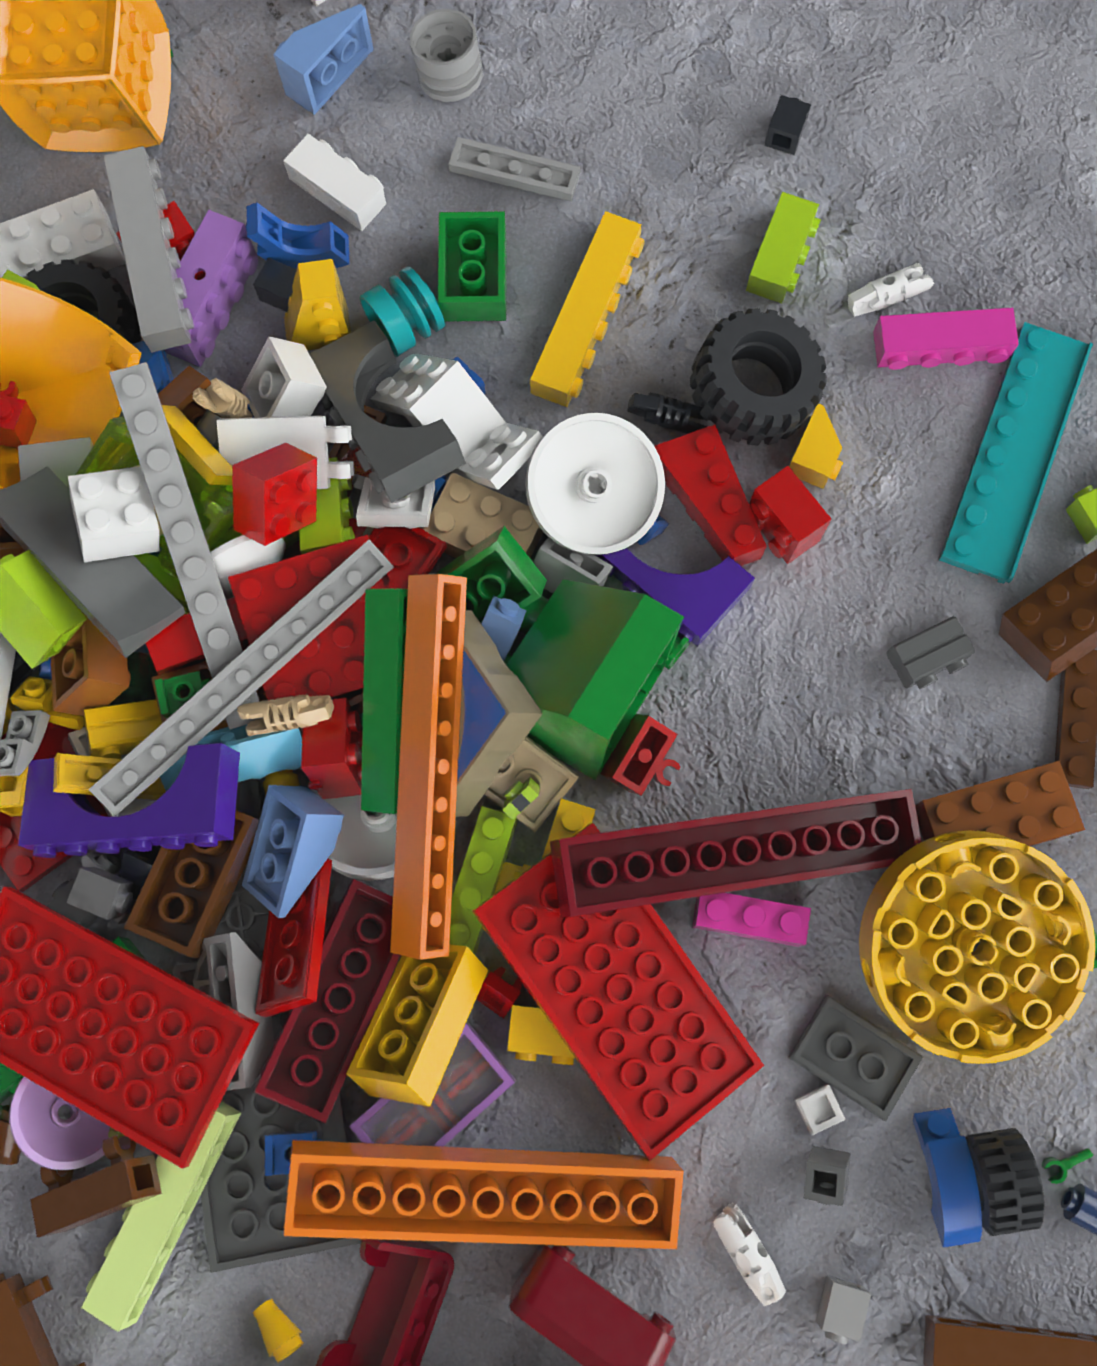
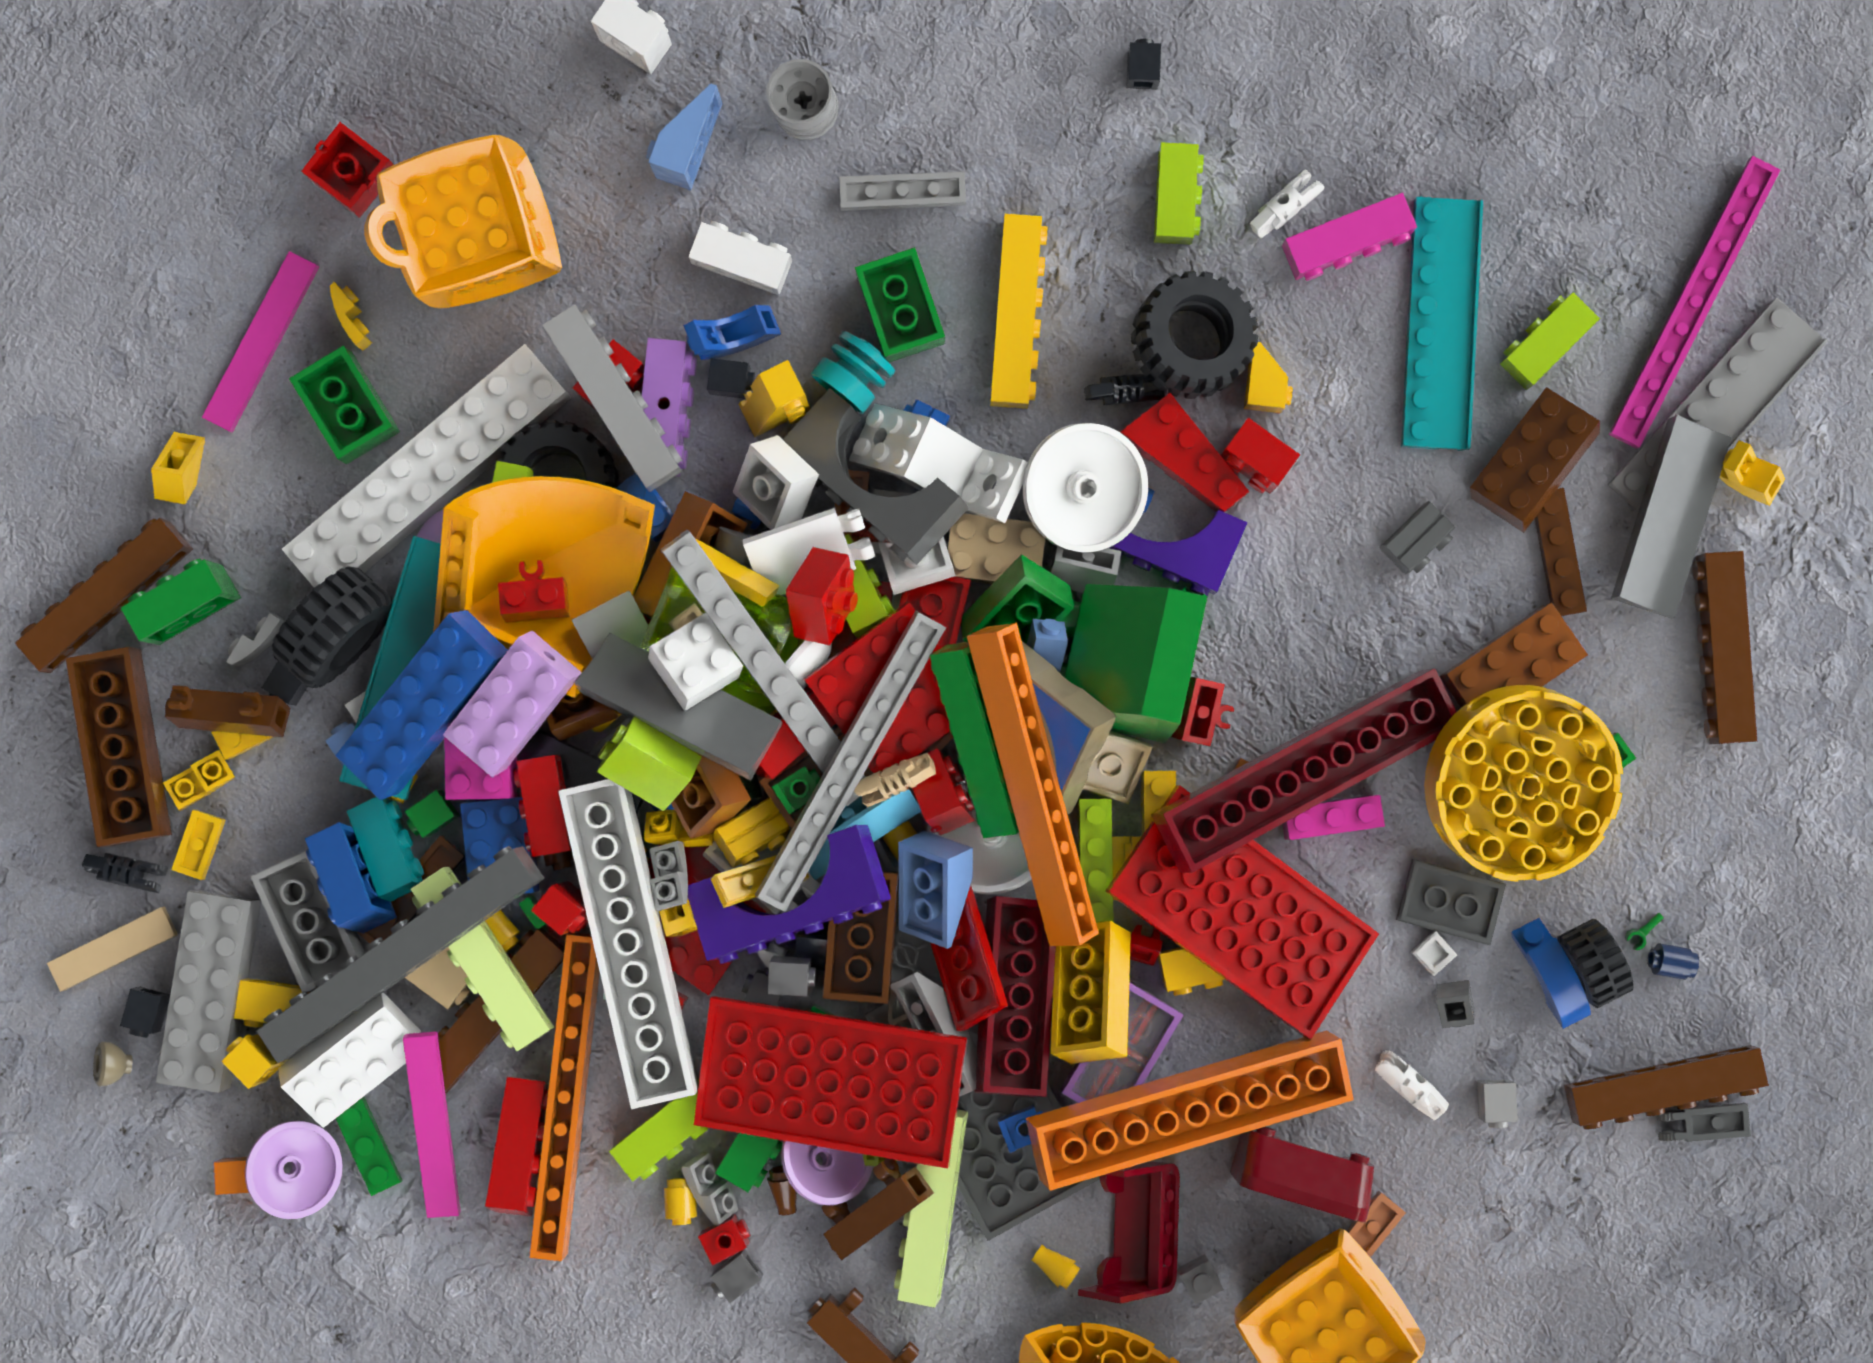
camera: 15 degrees left, 10 degrees up
tan hinge [192,378,253,418] -> none
lime plate [502,777,540,820] -> none

